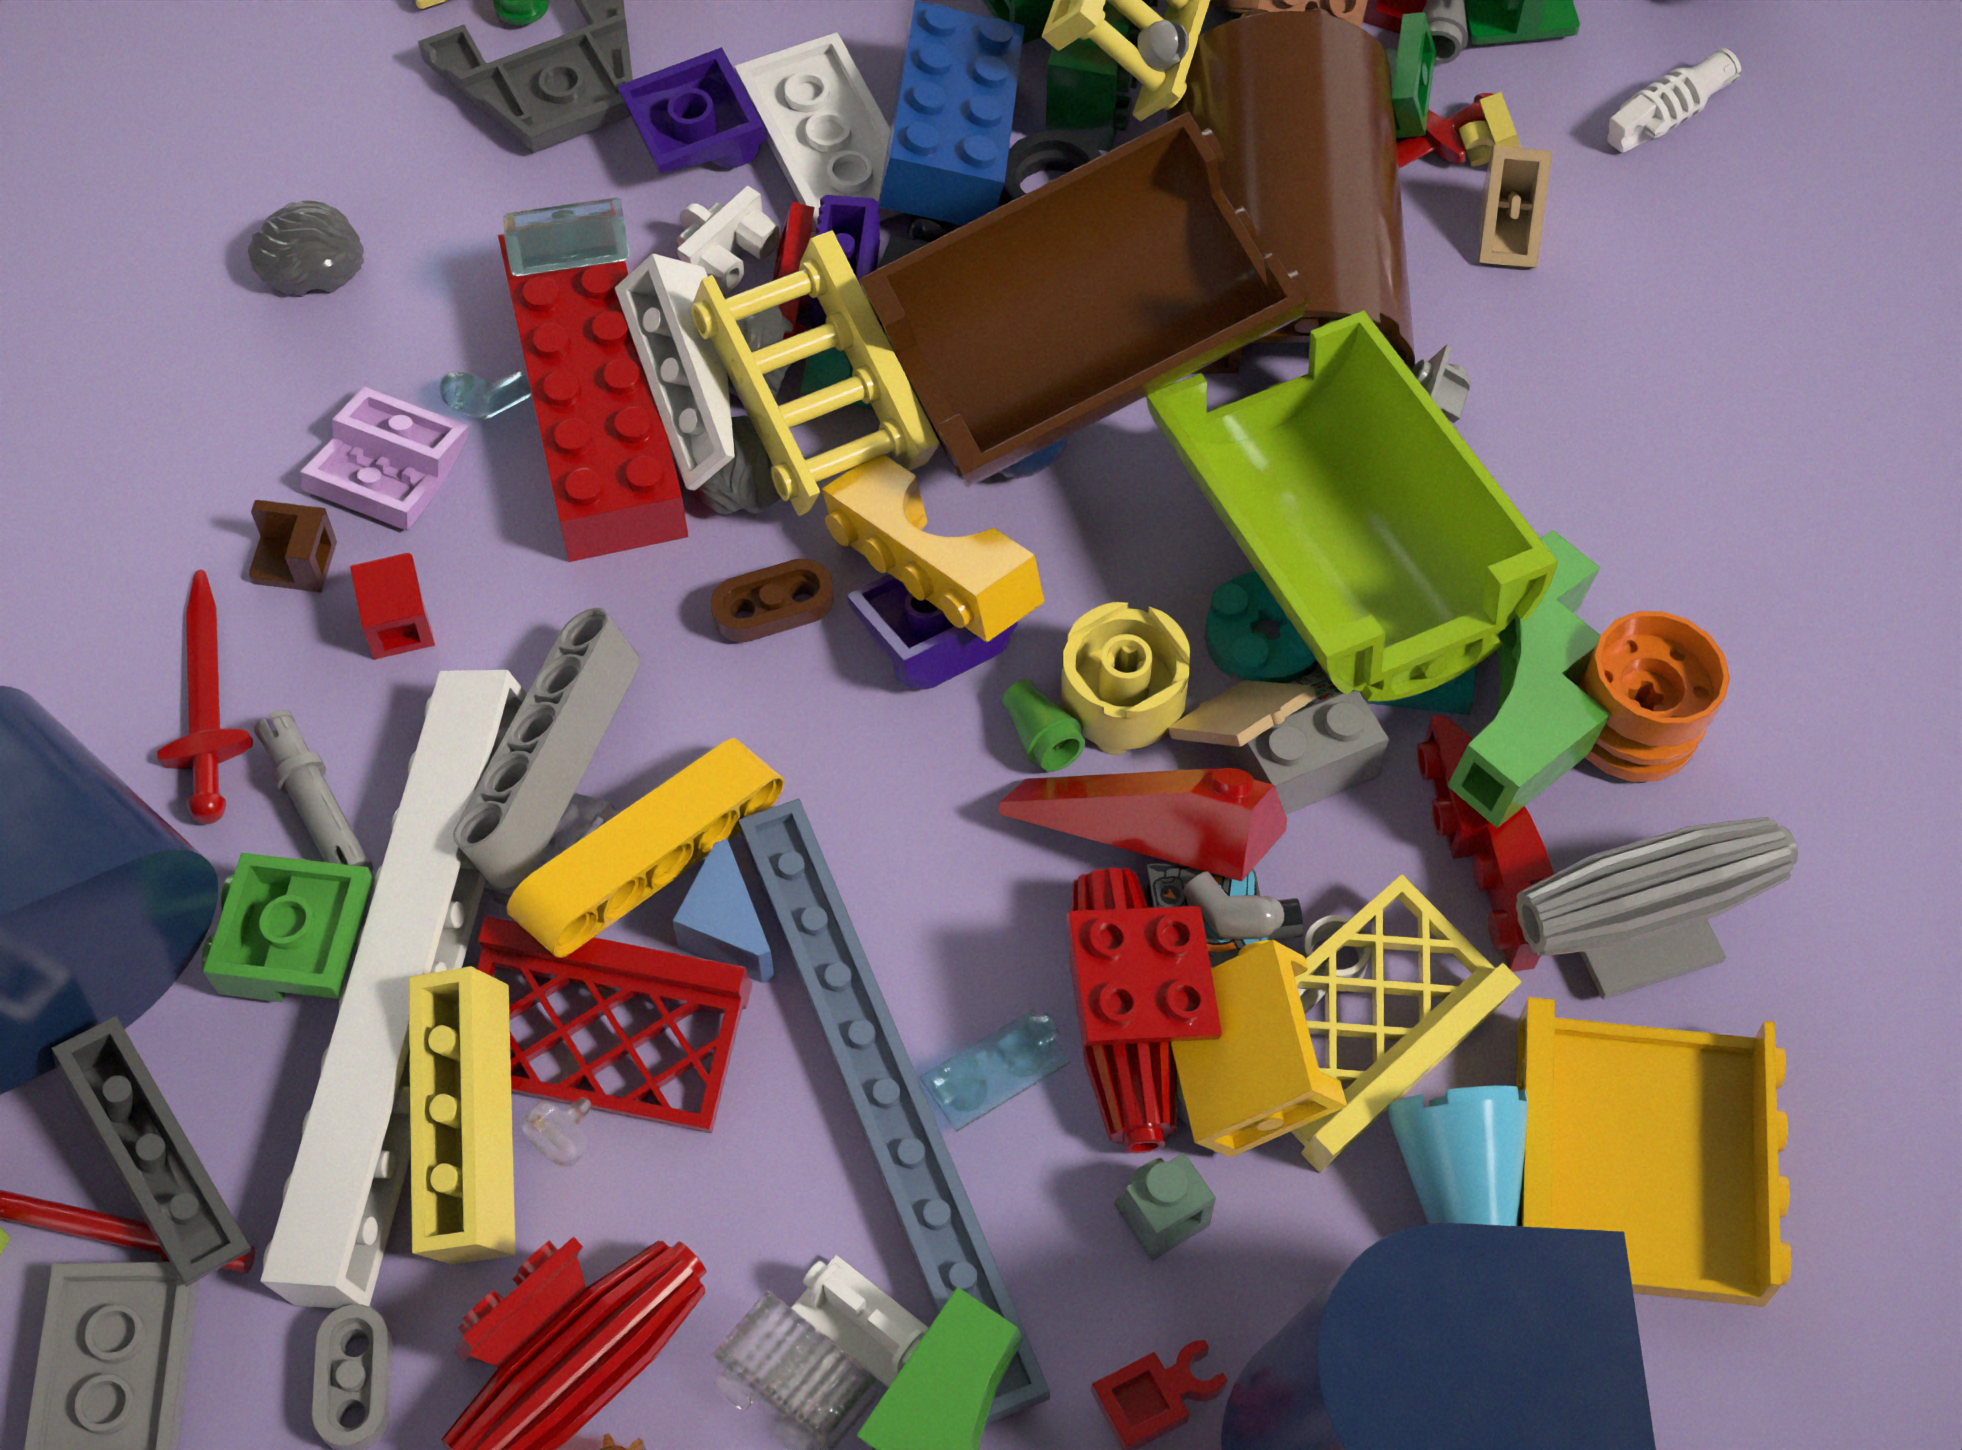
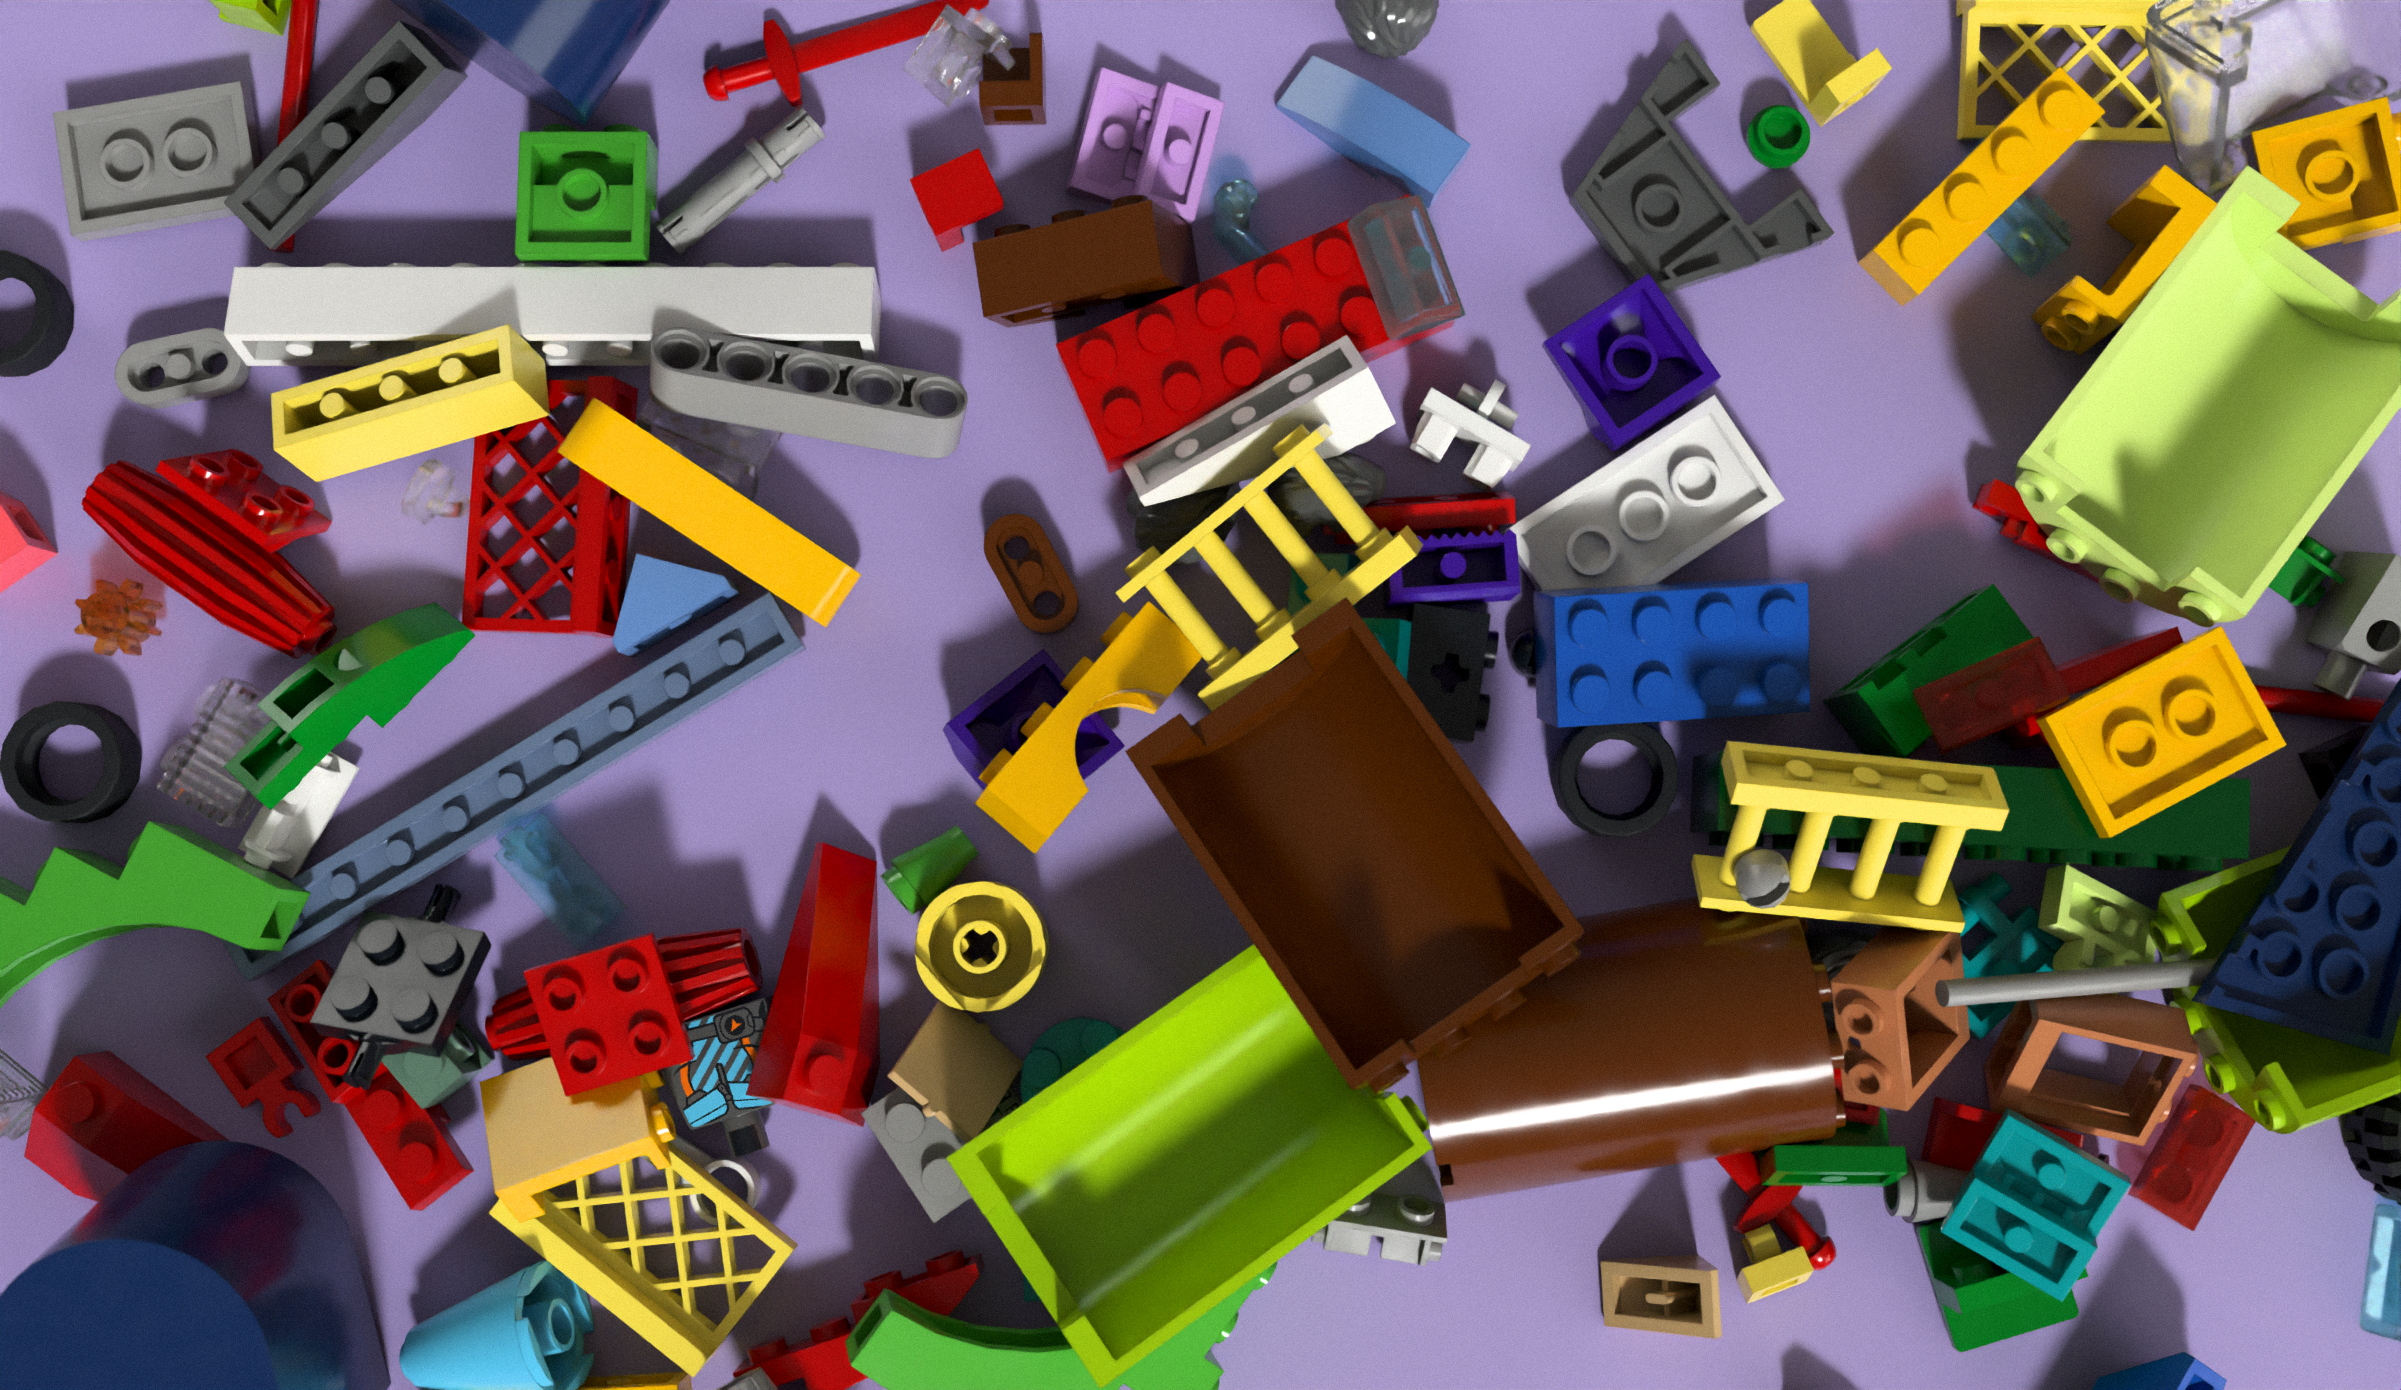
camera: 75 degrees right, 25 degrees up
light grey arm [1182,872,1284,939] -> none
none -> green slope [224,602,475,810]
none -> red slope [267,959,474,1211]
none -> plate [310,884,492,1090]
none -> clear bracket [903,4,1020,107]
none -> reddish brown wedge [972,195,1200,328]
none -> medium blue slope [1276,55,1471,209]

